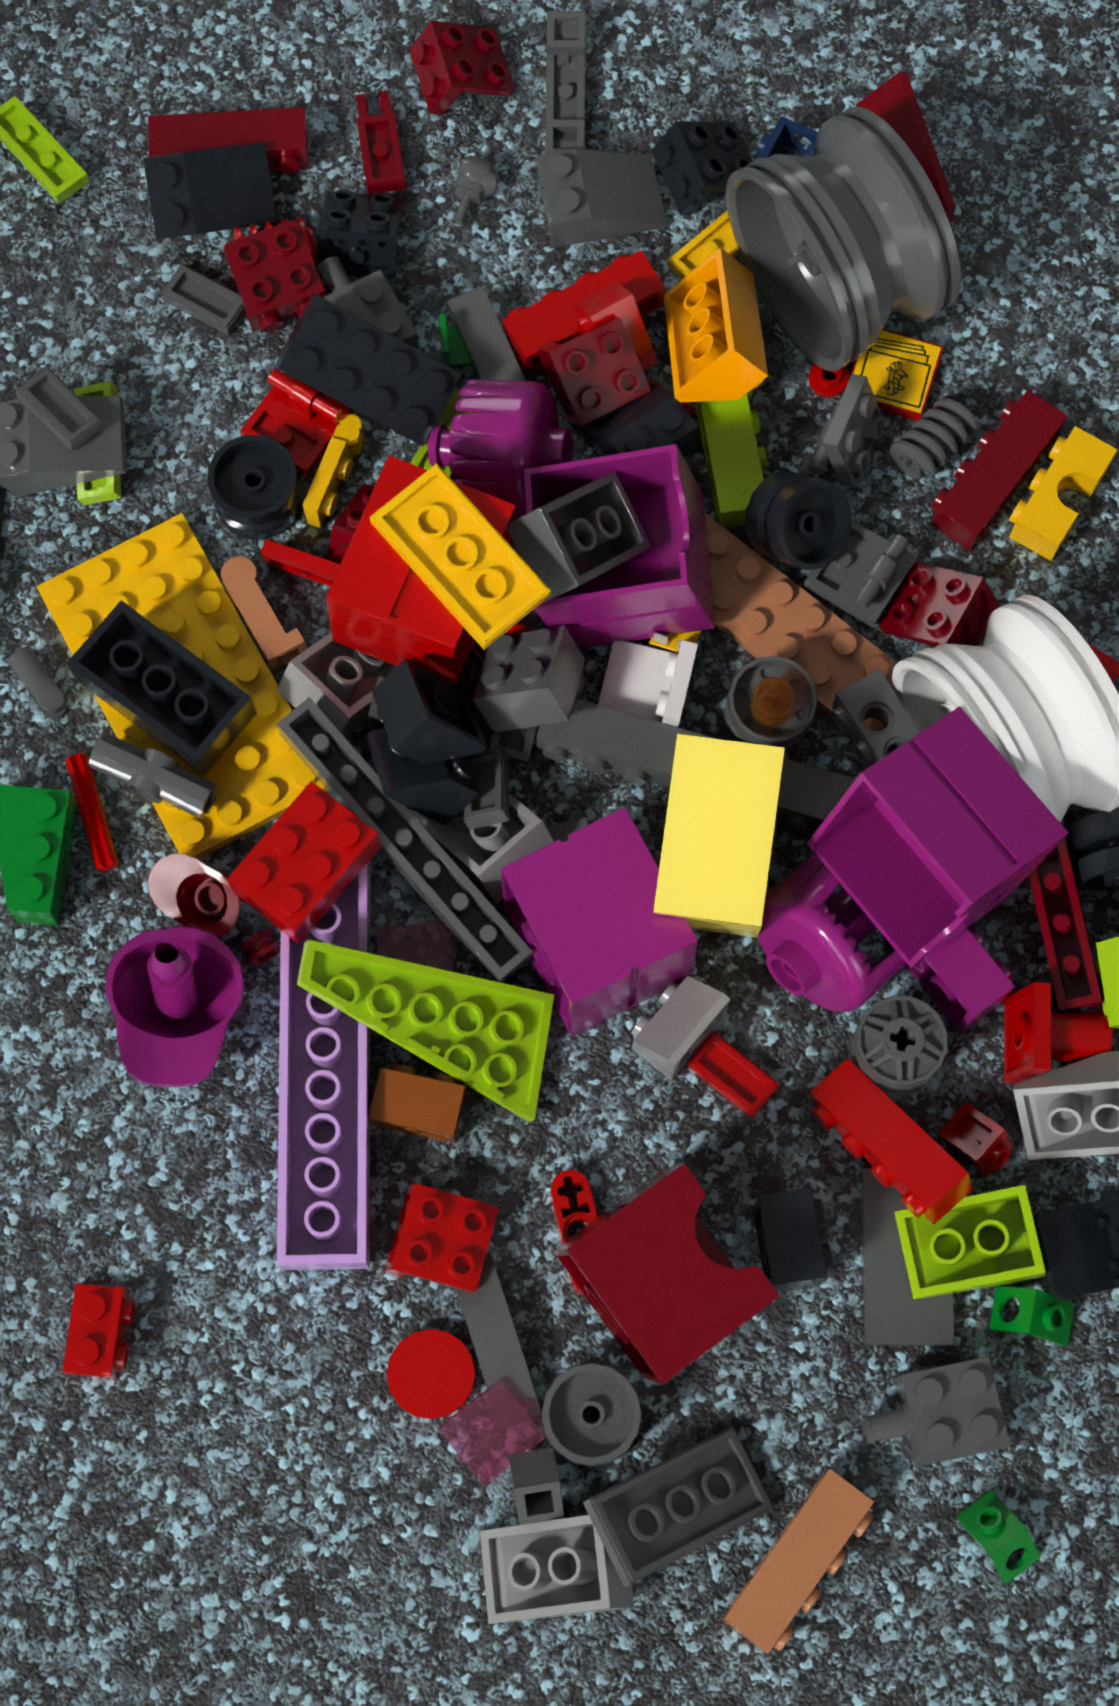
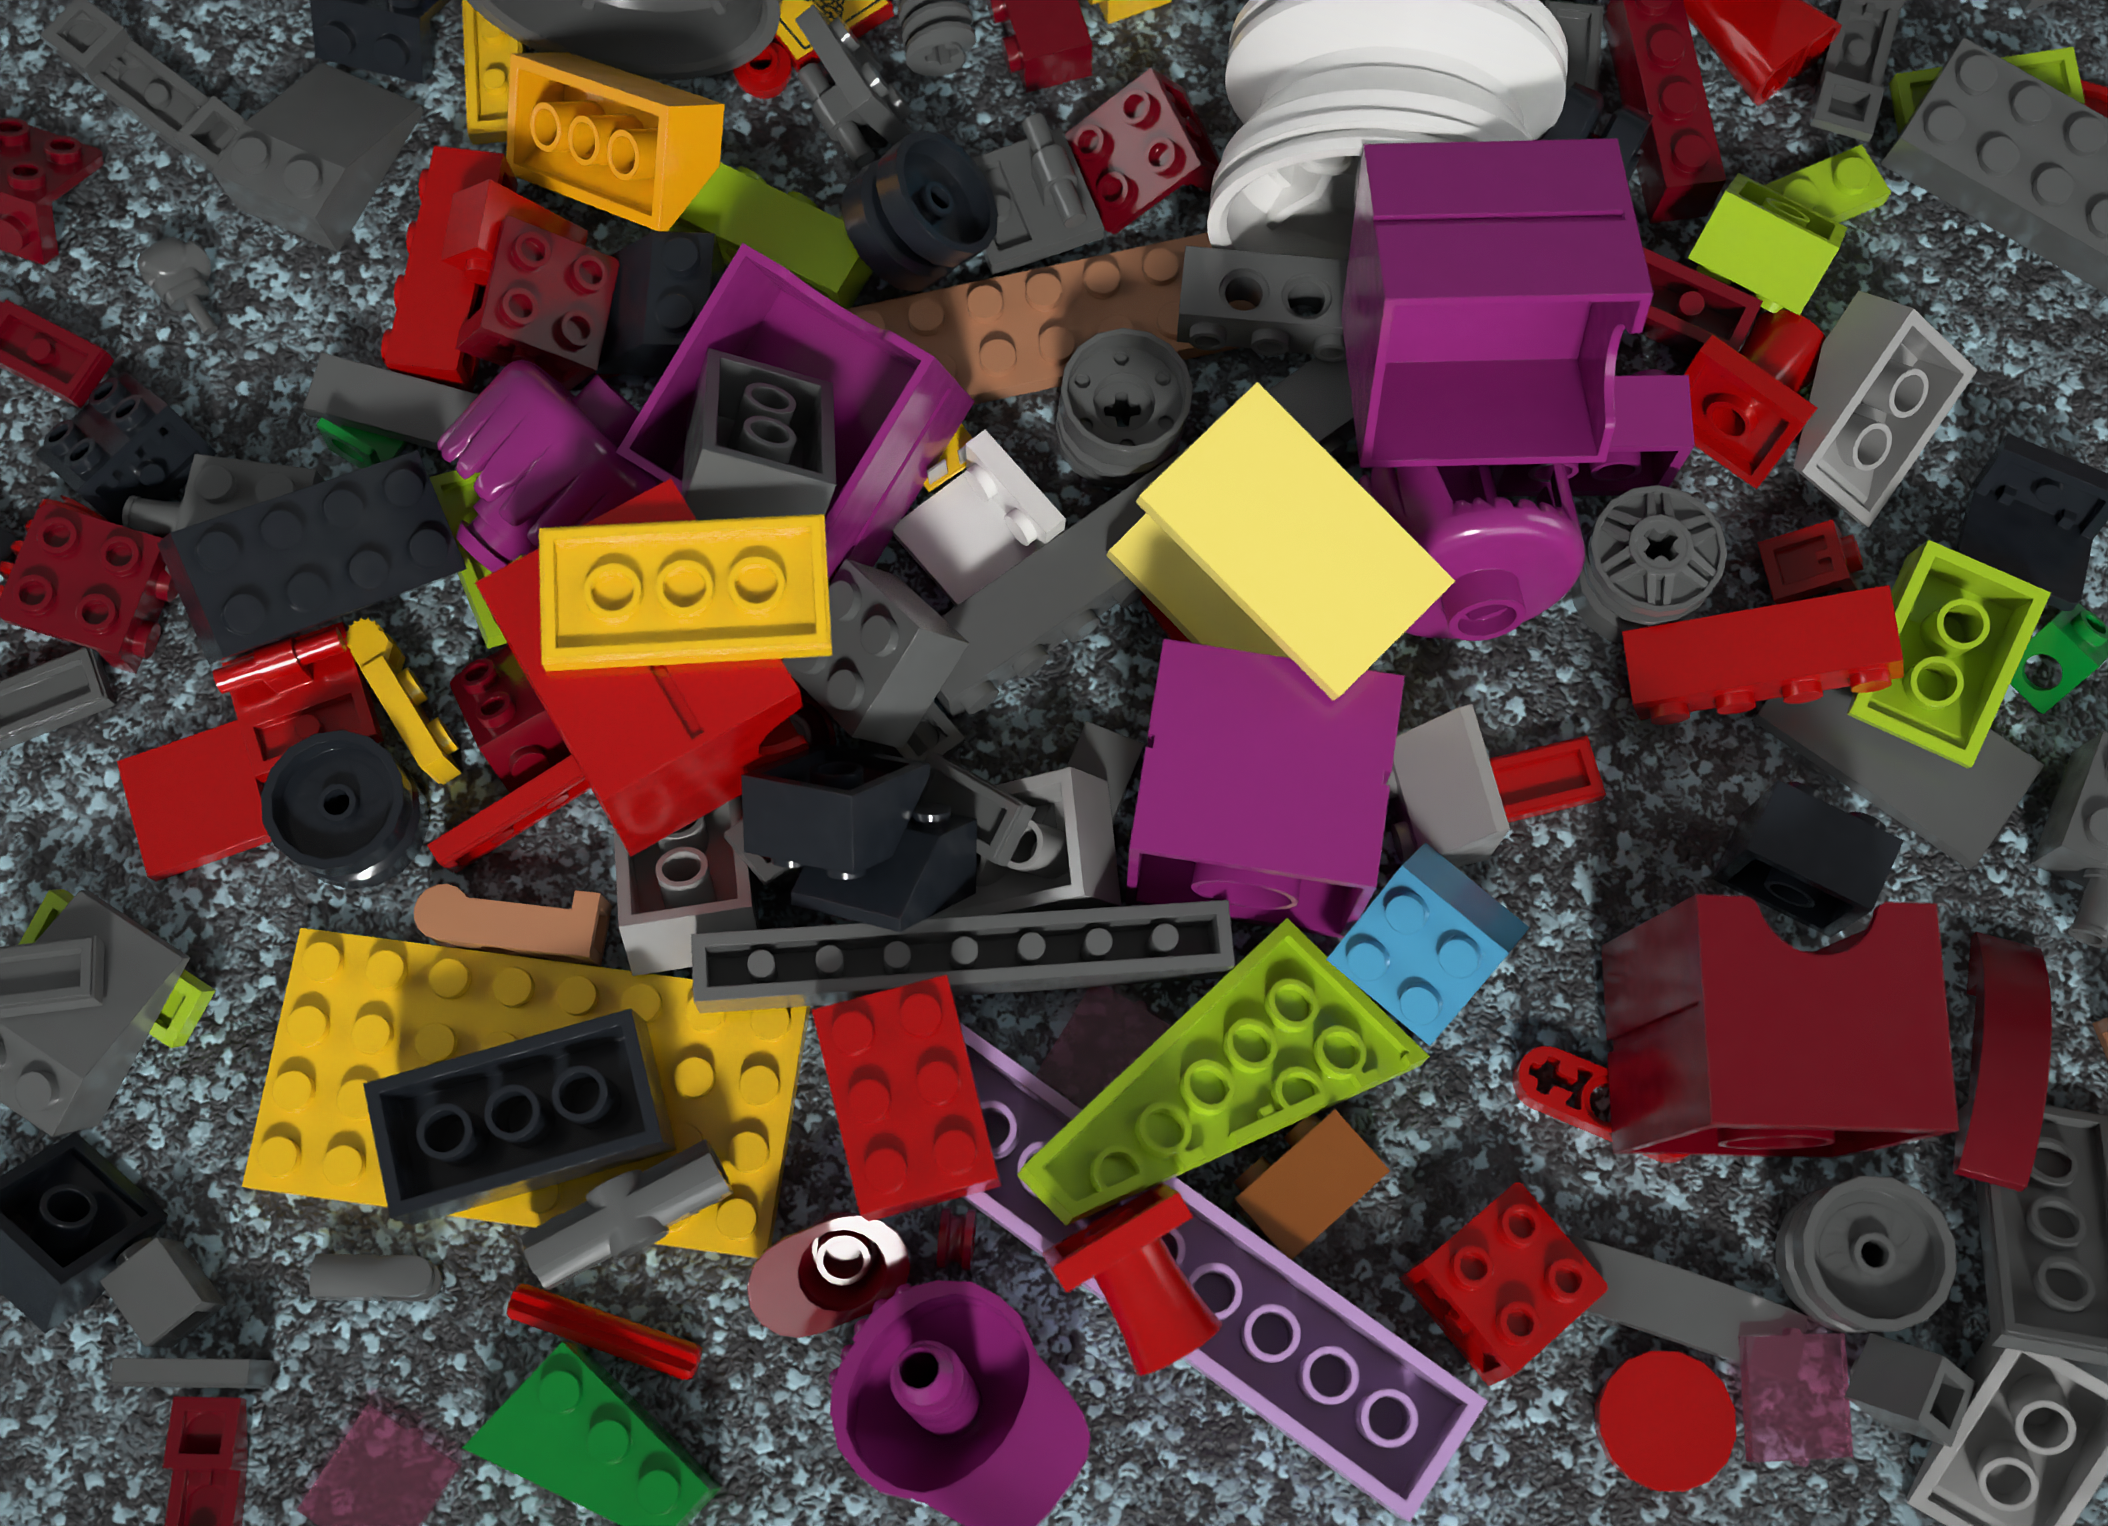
camera: 50 degrees left, 0 degrees up
clear orange wheel [750,677,795,728] -> none
none -> red tile [117,720,272,882]
none -> red plant [1041,1183,1223,1376]
none -> dark azure brick [1326,842,1530,1046]
none -> dark red slope [1953,932,2052,1192]

